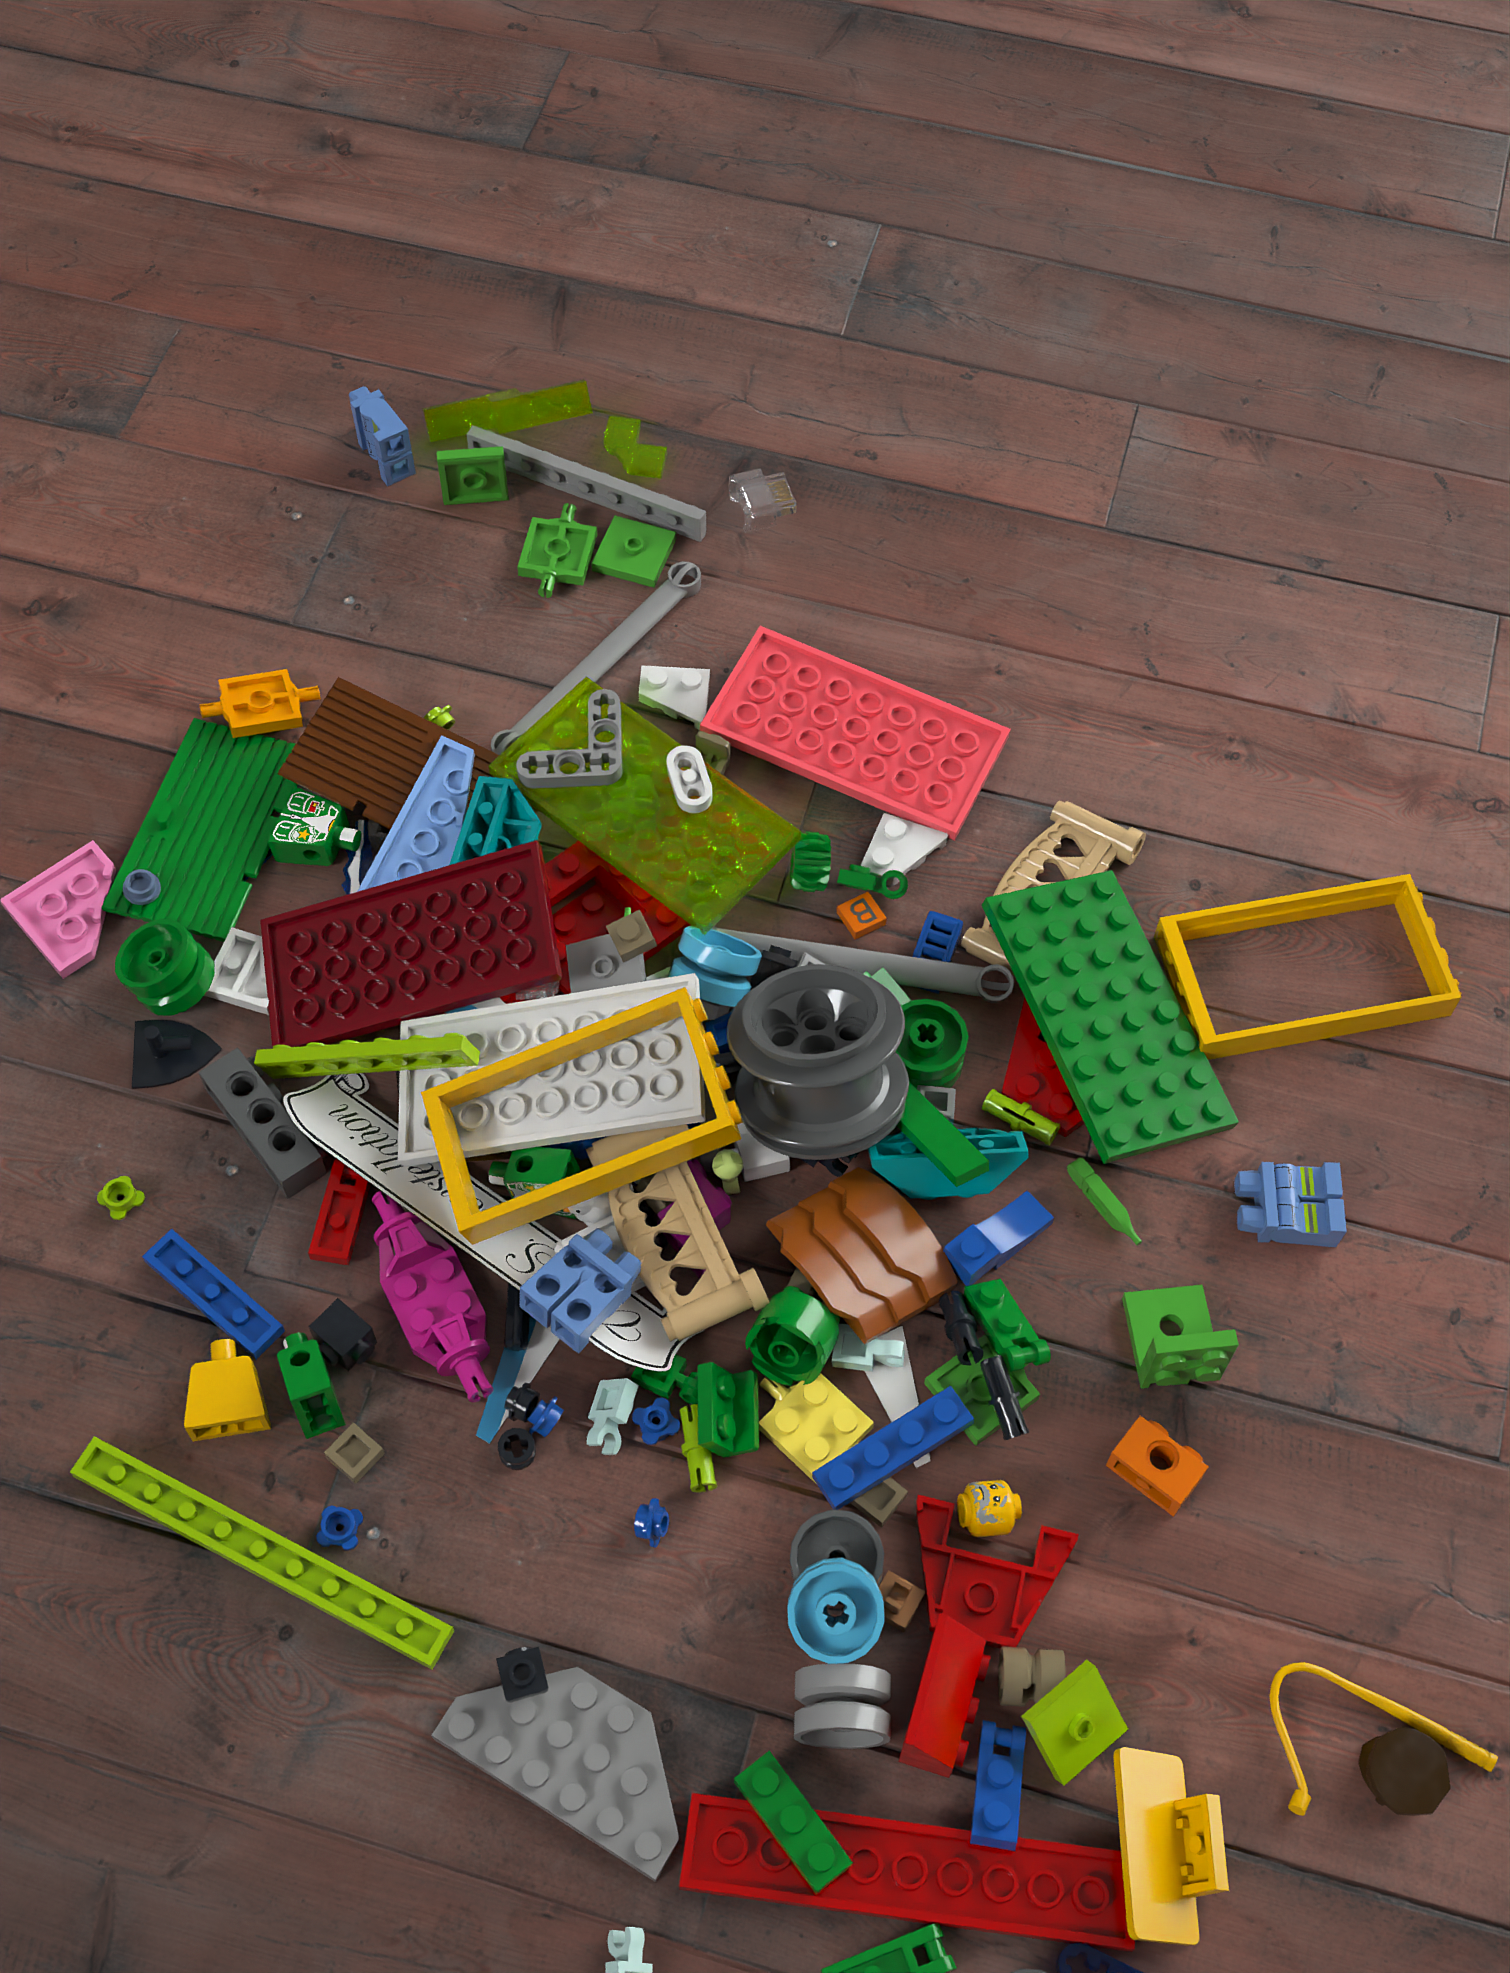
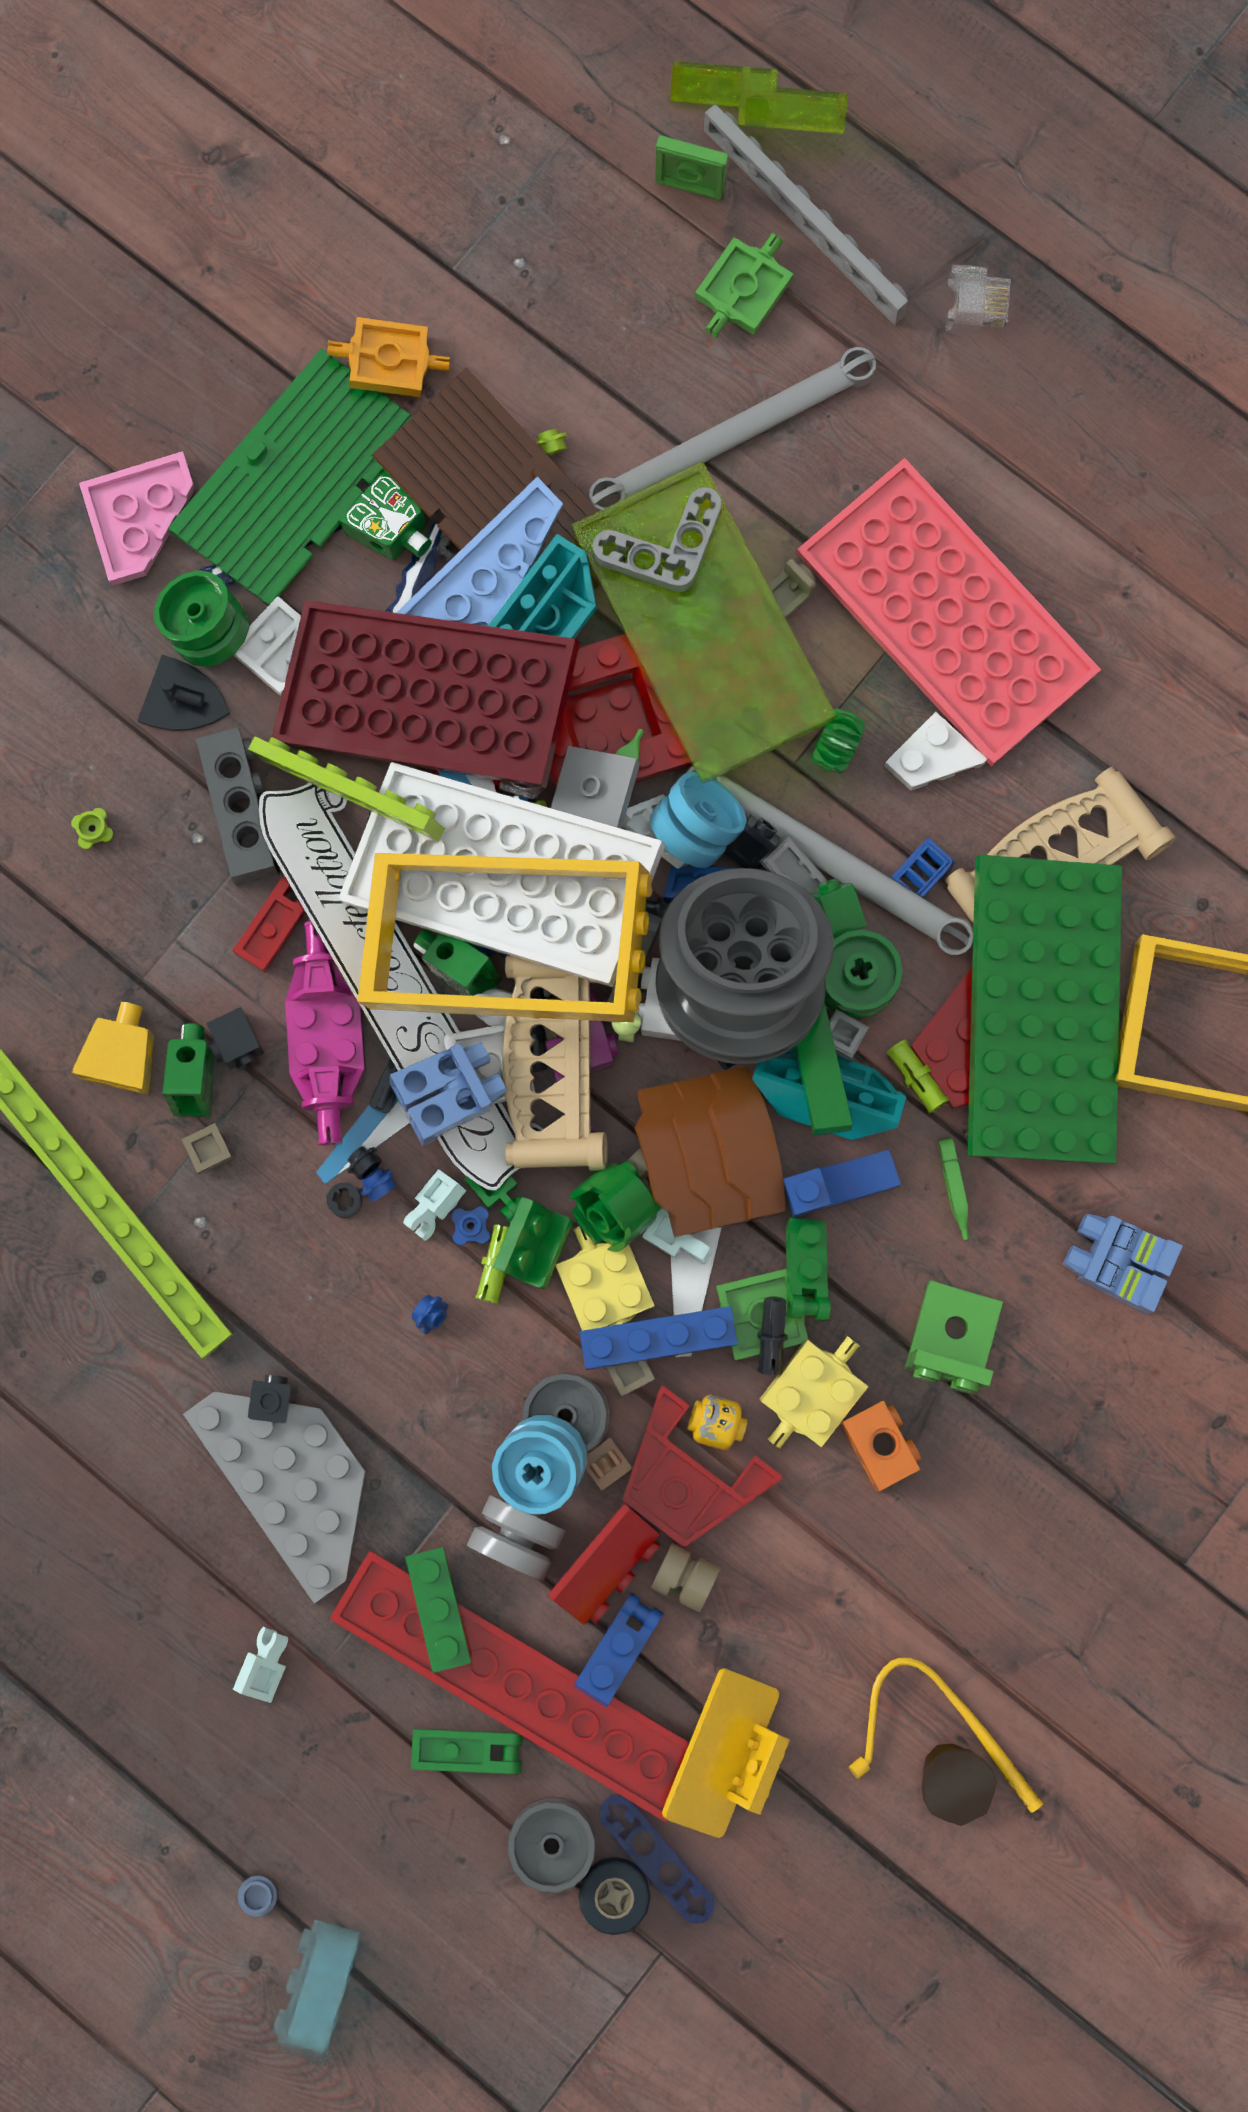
camera: 25 degrees right, 20 degrees up
sand blue plate [123,869,161,905] -> none
blue plate [142,1229,285,1360] -> none
blue plate [316,1506,363,1551] -> none
medium blue hips [349,386,416,486] -> none
bright green plate [591,515,676,588] -> none
clear neon green tile [603,416,667,479] -> none
dark tan plate [606,910,657,962] -> none
white wing [639,666,710,730] -> none
white plate [666,746,713,813] -> none
green plate [837,864,908,899] -> none
orange tile [837,892,887,940] -> none
black pin [939,1291,983,1366] -> none
lime plate [1021,1660,1128,1786] -> none
none -> light yellow plate [760,1336,868,1449]

